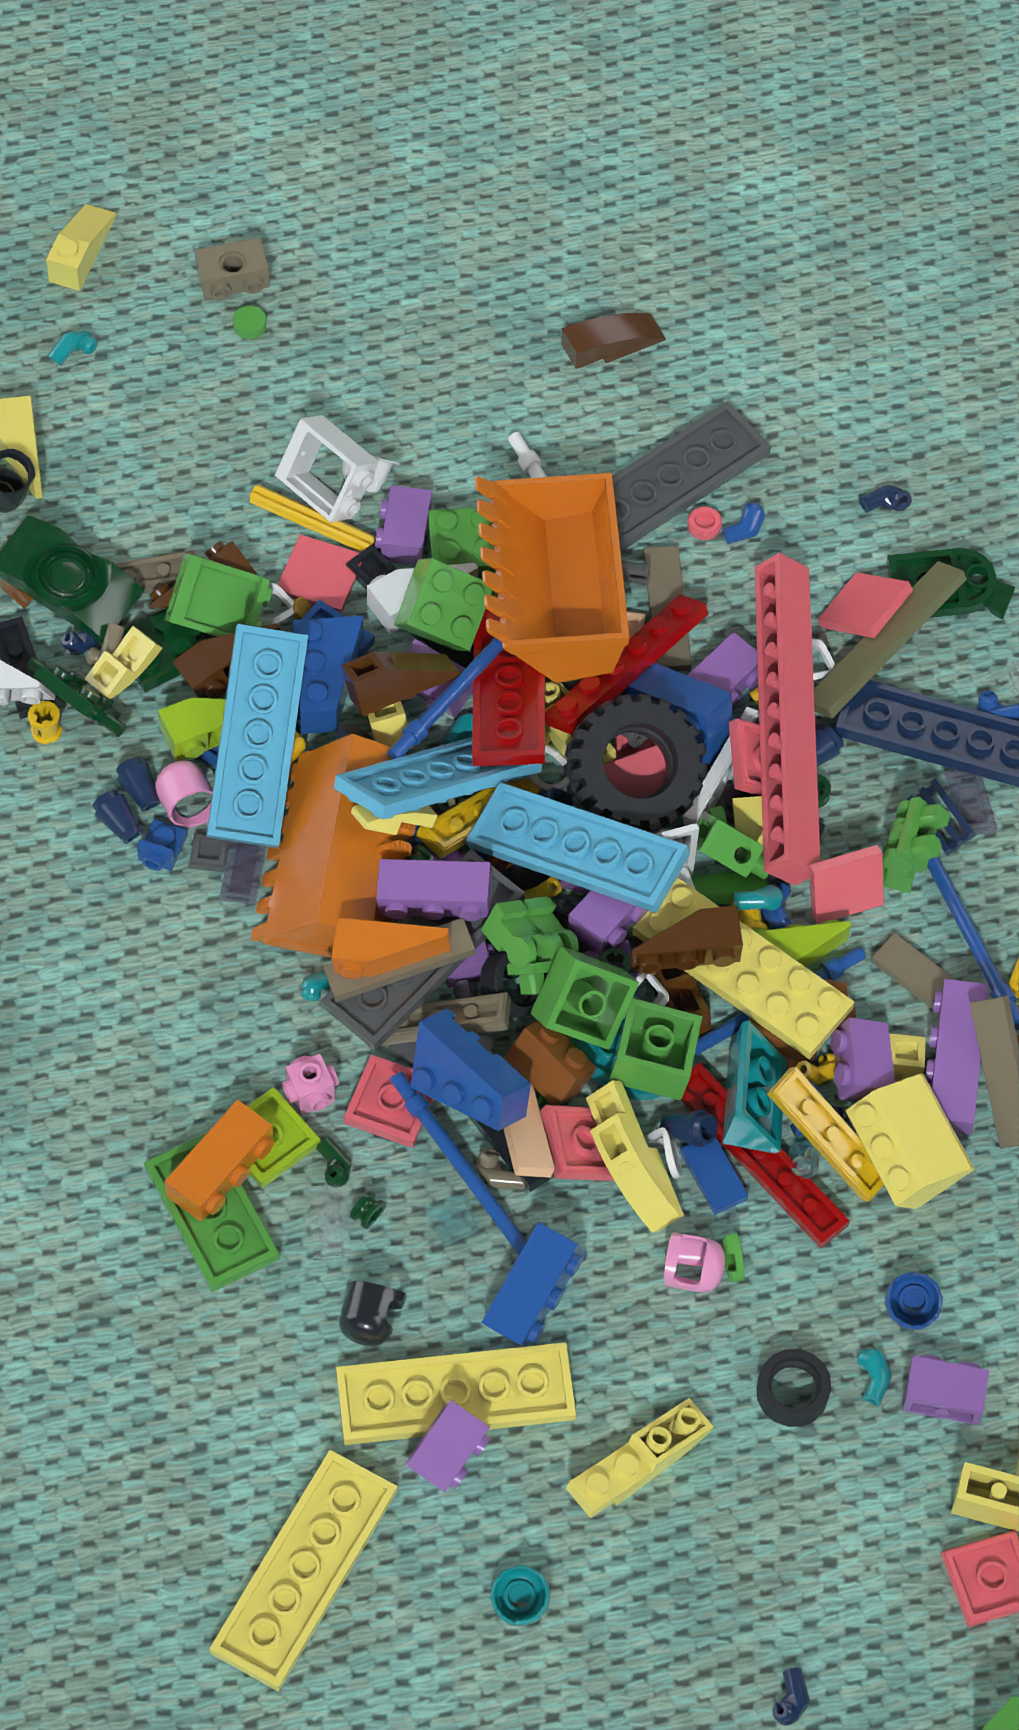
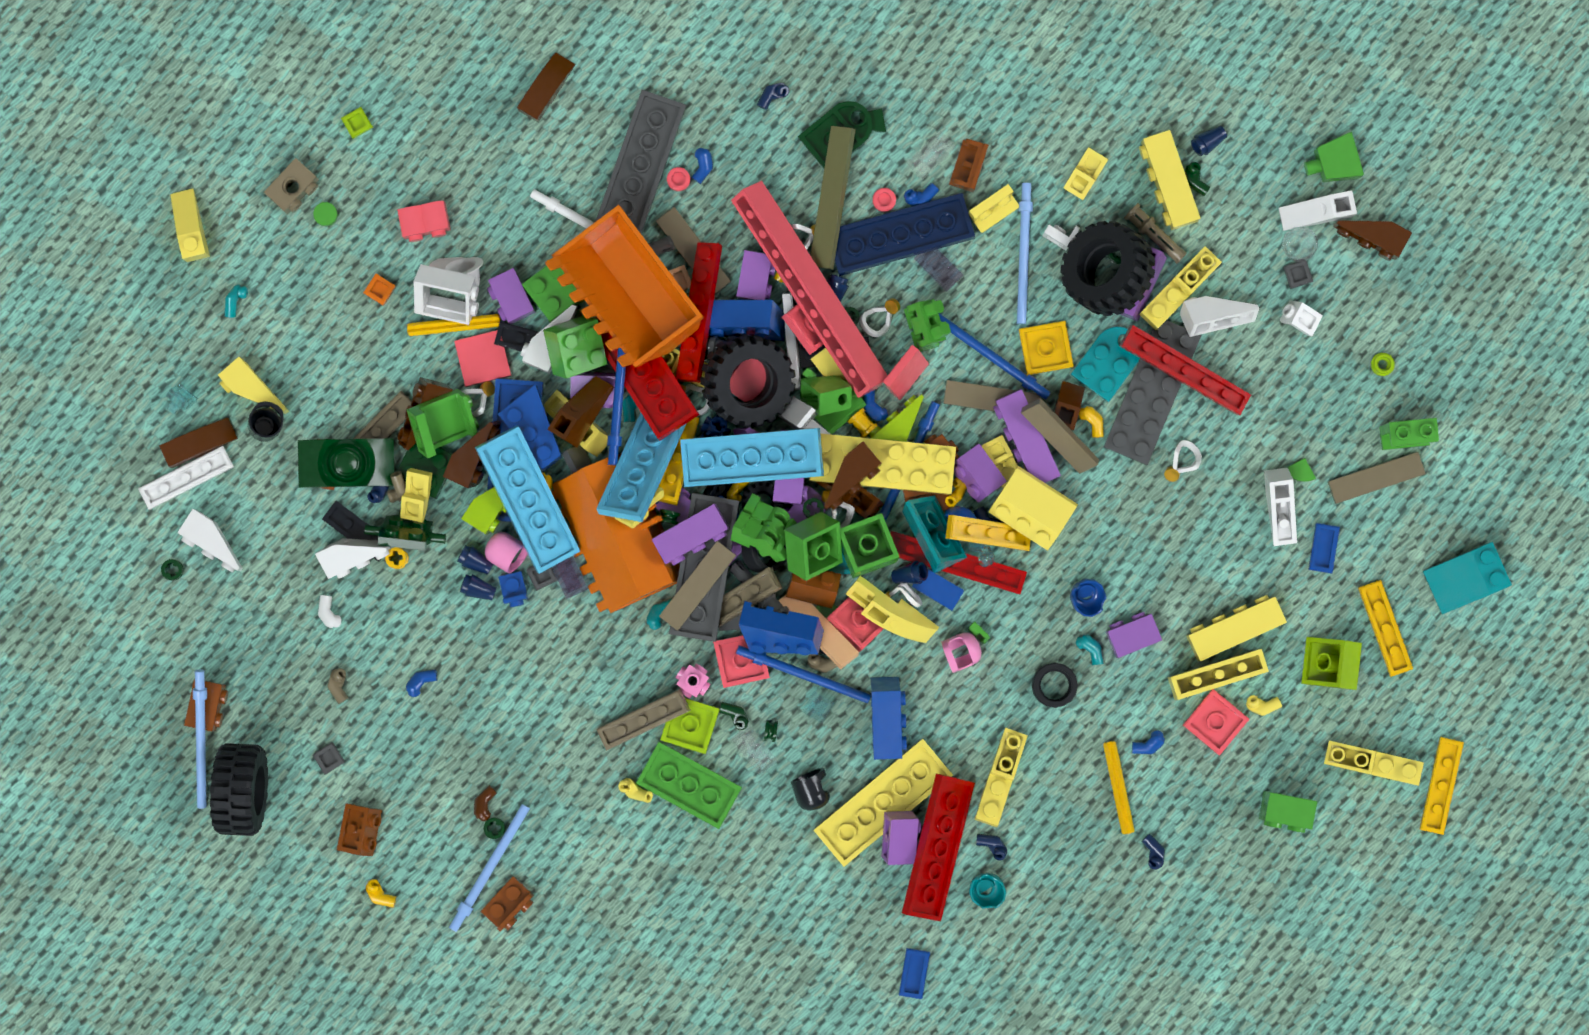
camera: 30 degrees left, 25 degrees up
orange brick [164,1099,274,1222] -> none
light yellow plate [209,1450,398,1692] -> none
orange slope [331,918,451,979] -> none
teal arm [734,885,783,911] -> none
coral tile [818,572,913,638] -> none
dark blue tile [906,778,976,856] -> none
none -> lime tile [341,107,373,139]
none -> orange tile [363,274,396,306]
none -> coral brick [397,200,451,242]
none -> dark tan tile [596,689,691,751]
none -> light yellow arm [618,778,653,803]
none -> white piece [859,298,900,337]
none -> coral tile [872,188,896,212]
none -> blue tile [899,948,930,999]
none -> red plate [902,773,975,922]
none -> dark blue arm [976,834,1007,861]
none -> yellow axle [1103,741,1135,834]
none -> blue arm [1132,730,1165,755]

